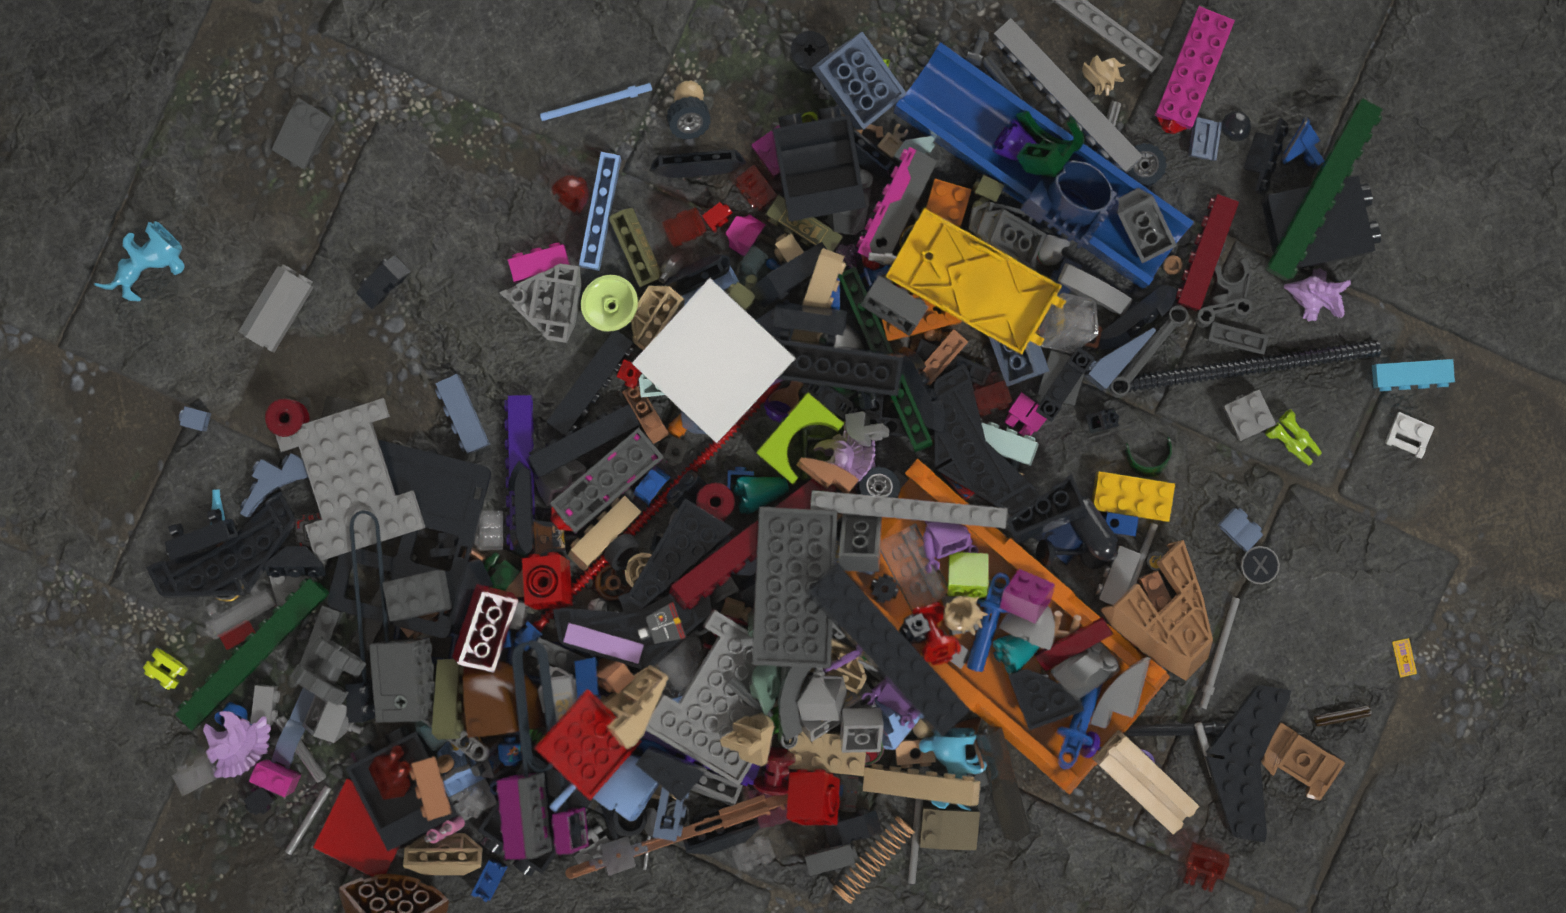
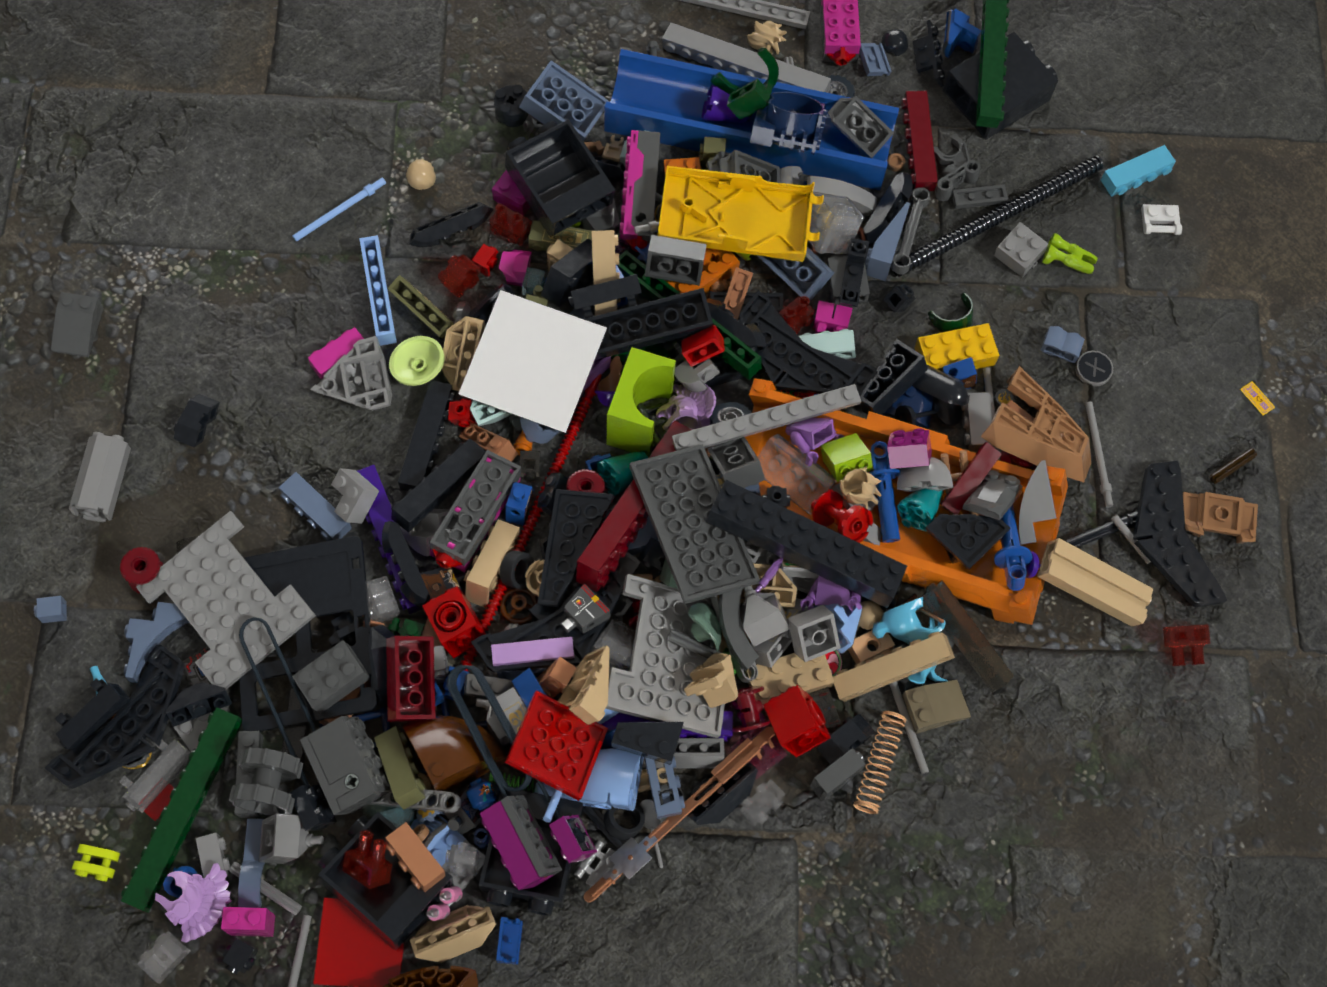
camera: 25 degrees left, 20 degrees down
clear red cylinder [551,175,590,213] -> none
black wheel [667,97,711,139] -> none
nougat slope [797,458,859,493] -> none
black brick [899,614,931,645] -> none
lavender piece [1284,268,1351,321] -> none
none -> light grey brick [331,468,379,524]
none -> red brick [682,325,725,367]

